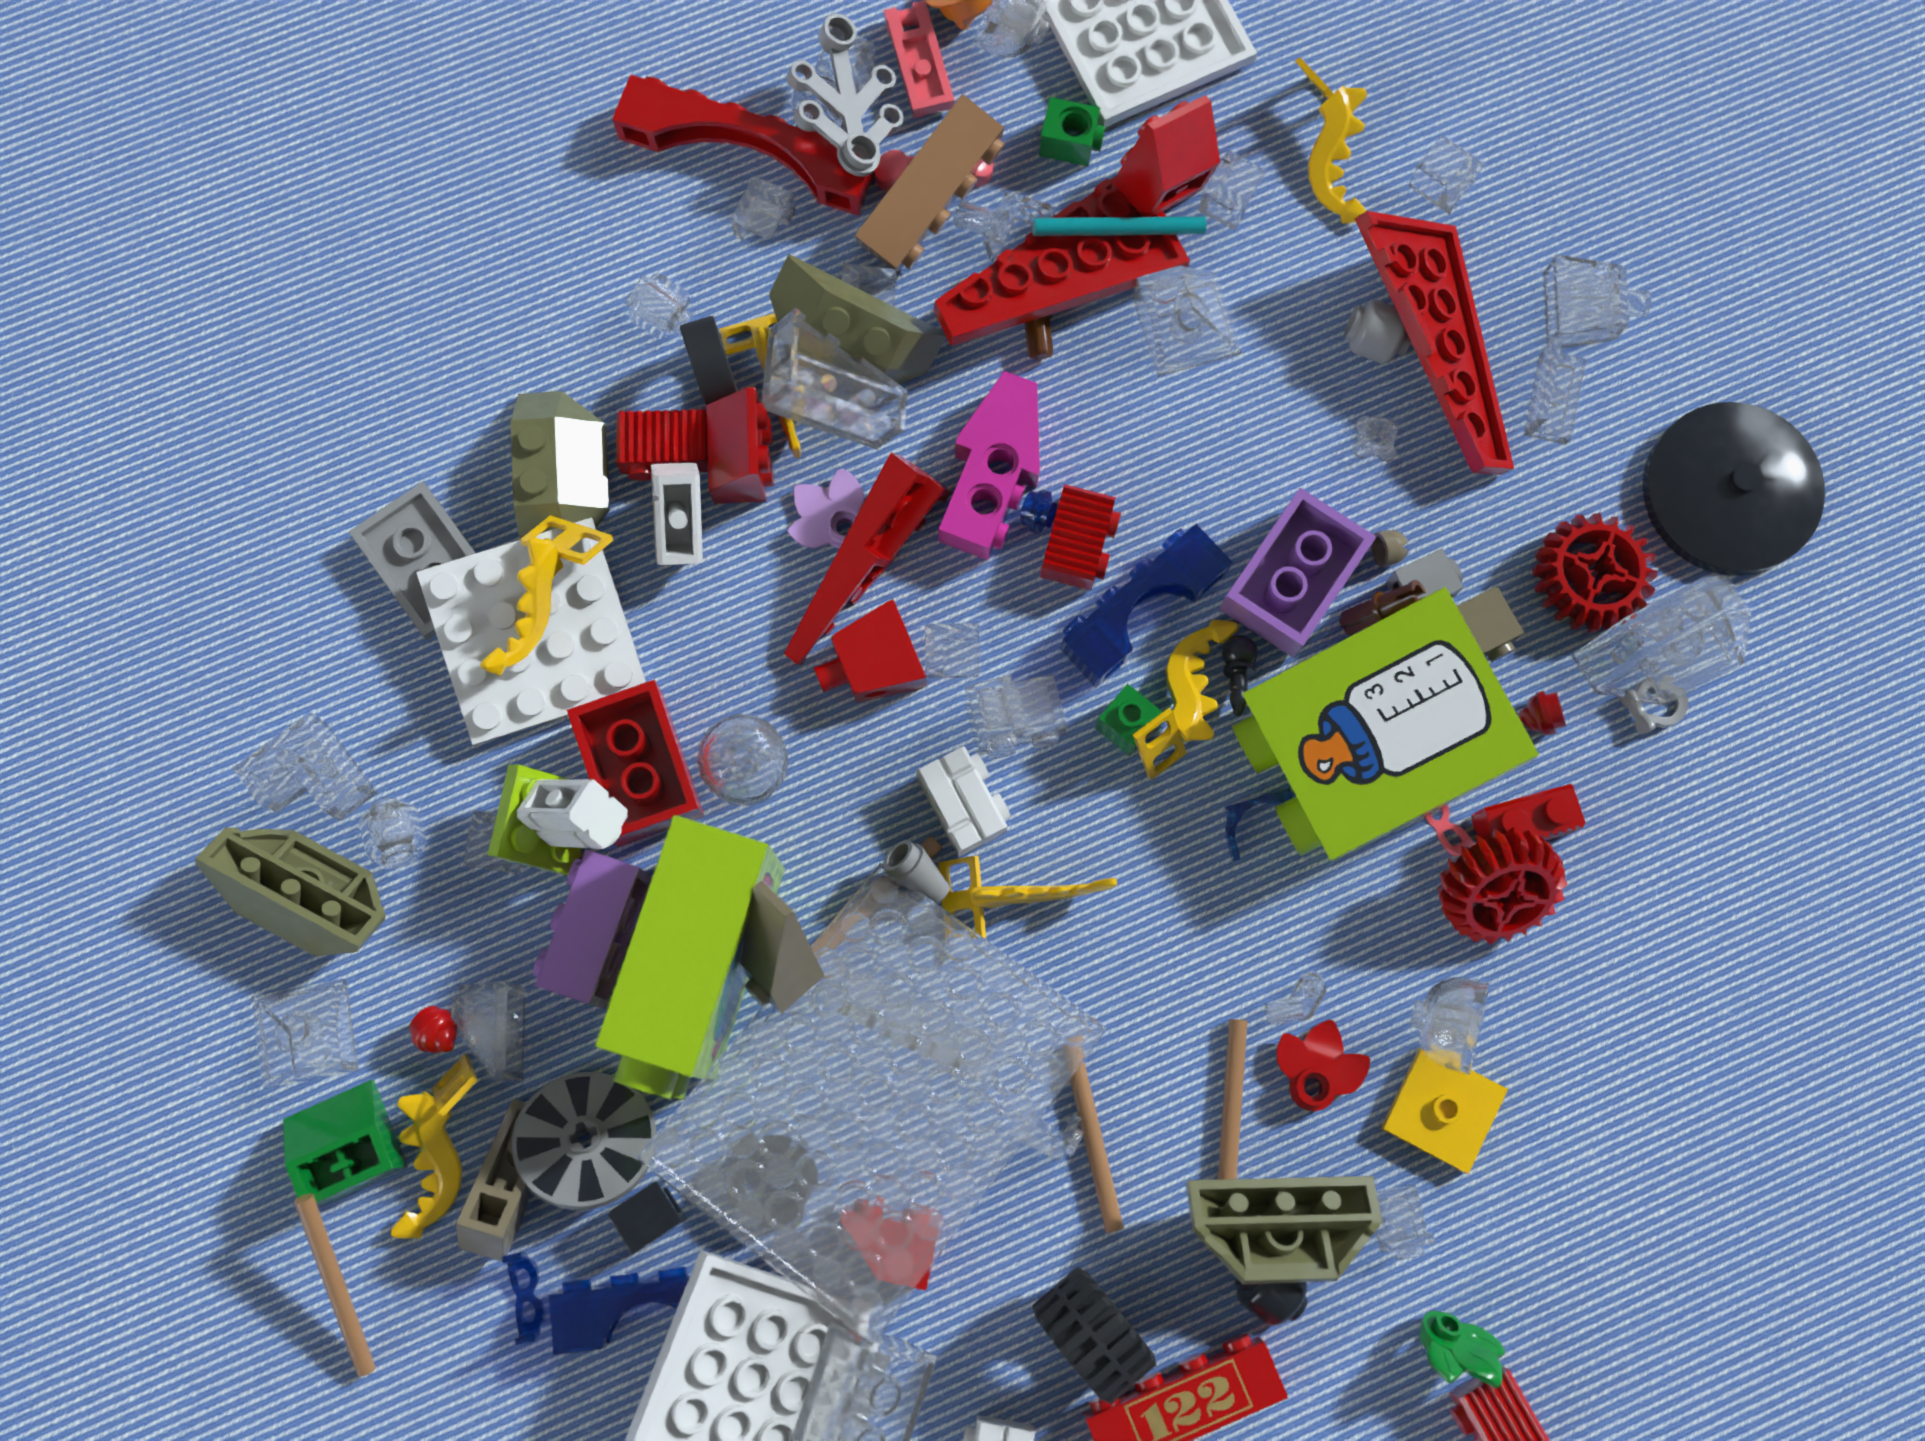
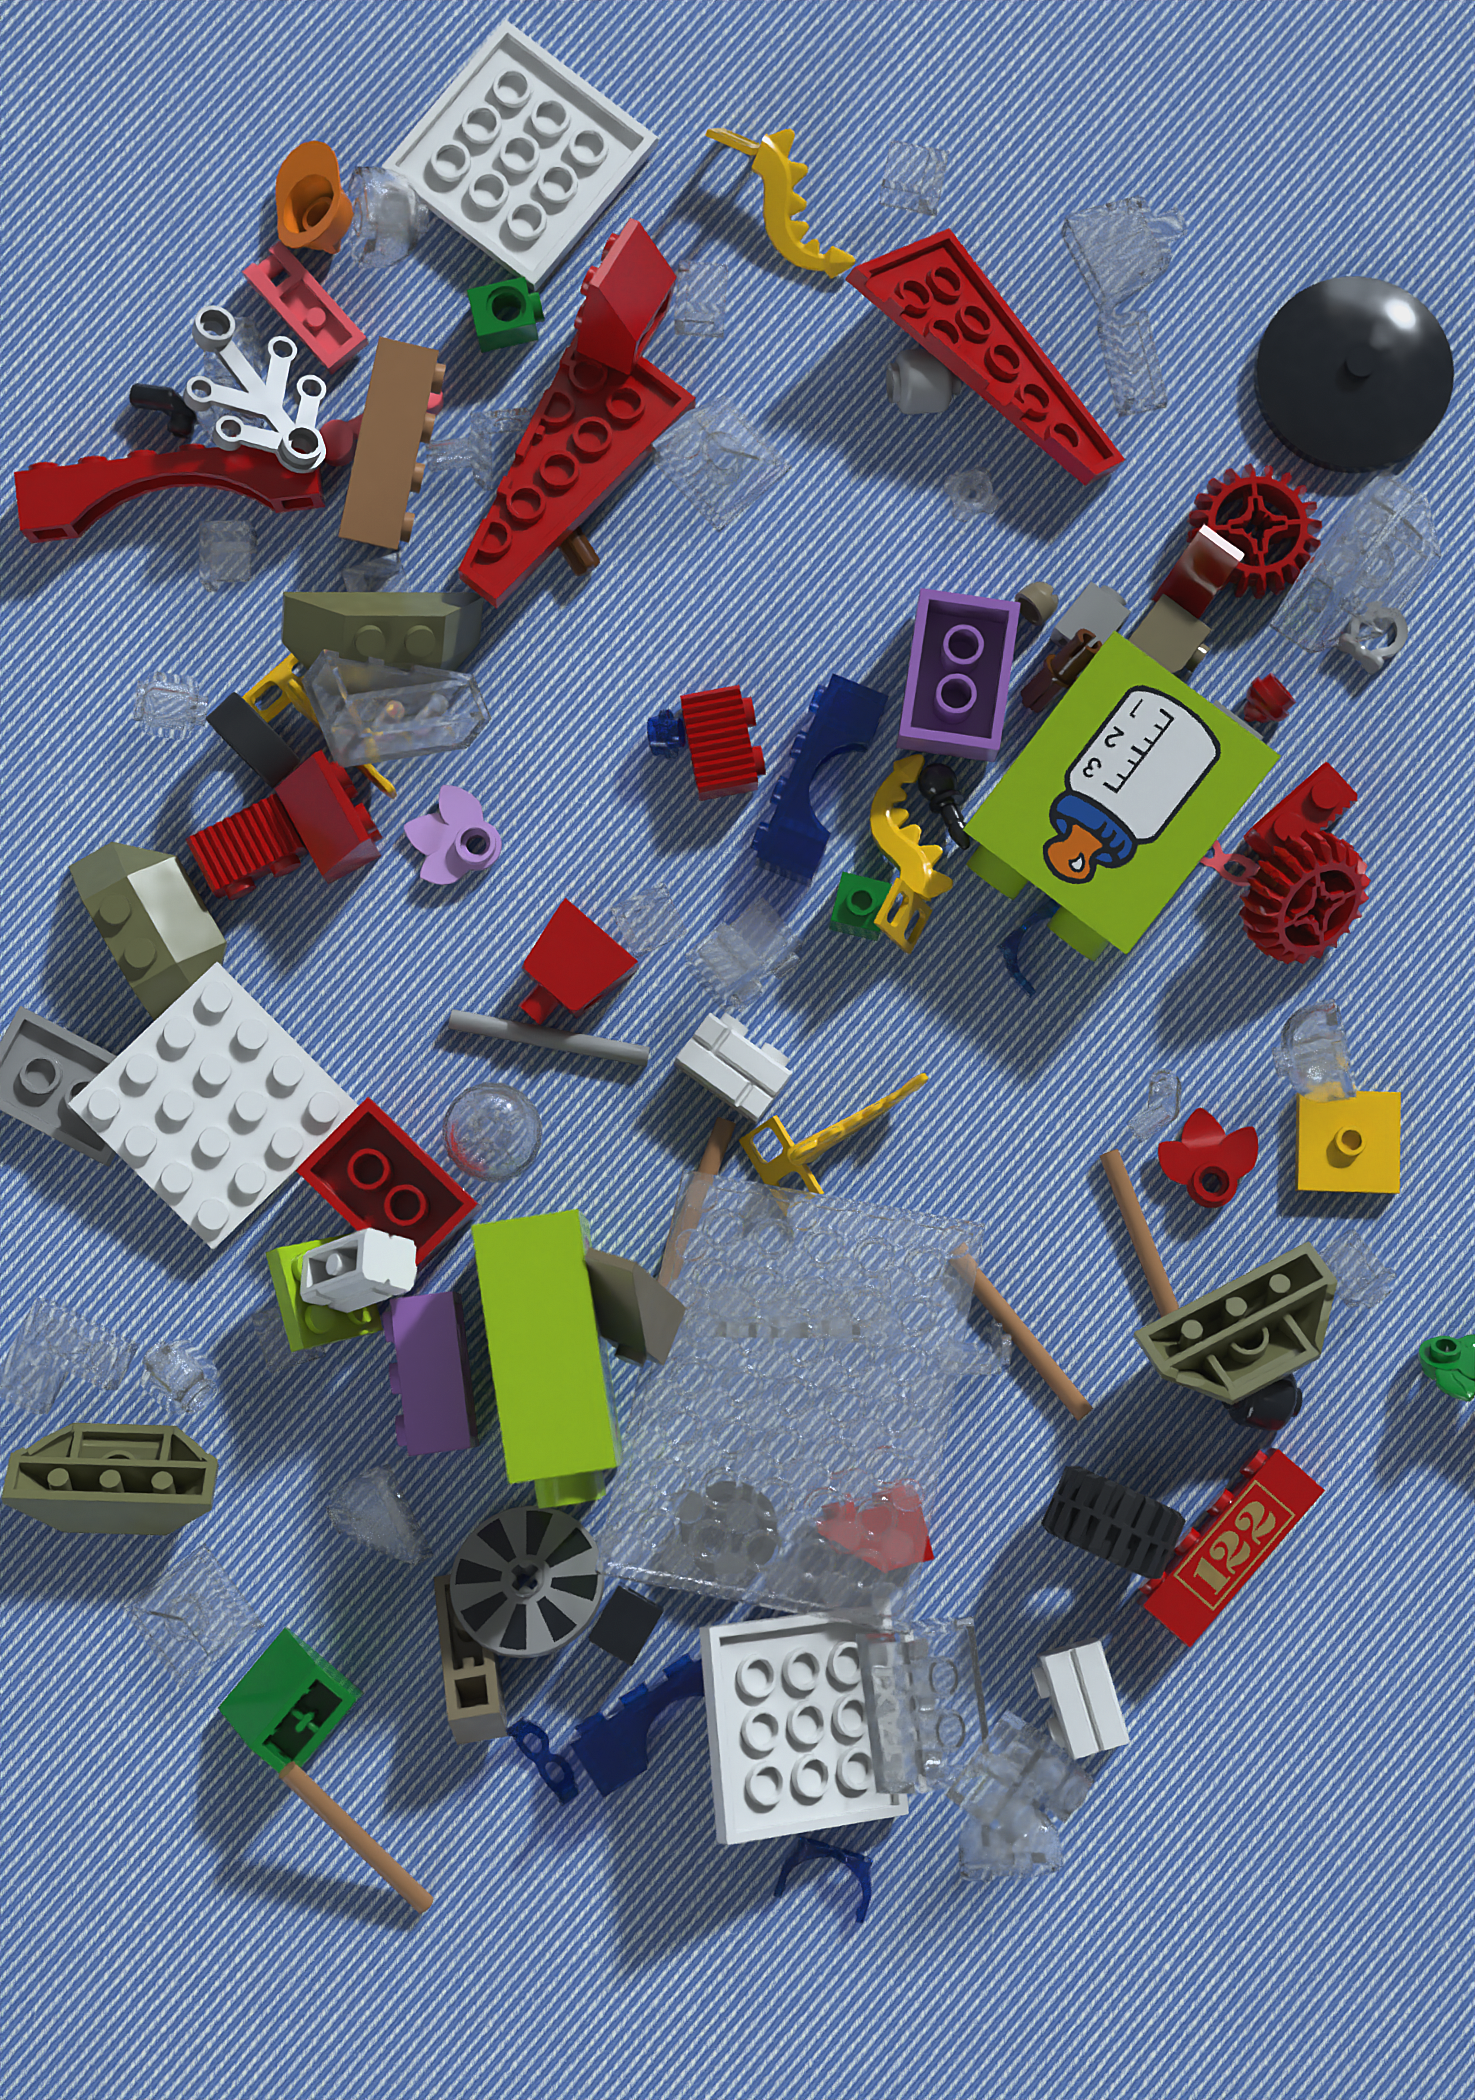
camera: 25 degrees left, 5 degrees up
yellow piece [391,1053,477,1239] -> none
red plate [409,1006,458,1053] -> none
yellow piece [480,515,613,676] -> none
white brick [651,463,703,565] -> none
red wedge [783,452,953,665] -> none
light grey cone [883,840,950,905] -> none
dark pink brick [939,371,1040,561] -> none
teal bar [1032,216,1207,236] -> none
none -> black arm [129,383,199,439]
none -> light grey bar [448,1009,650,1067]
none -> red slope [1152,525,1245,619]

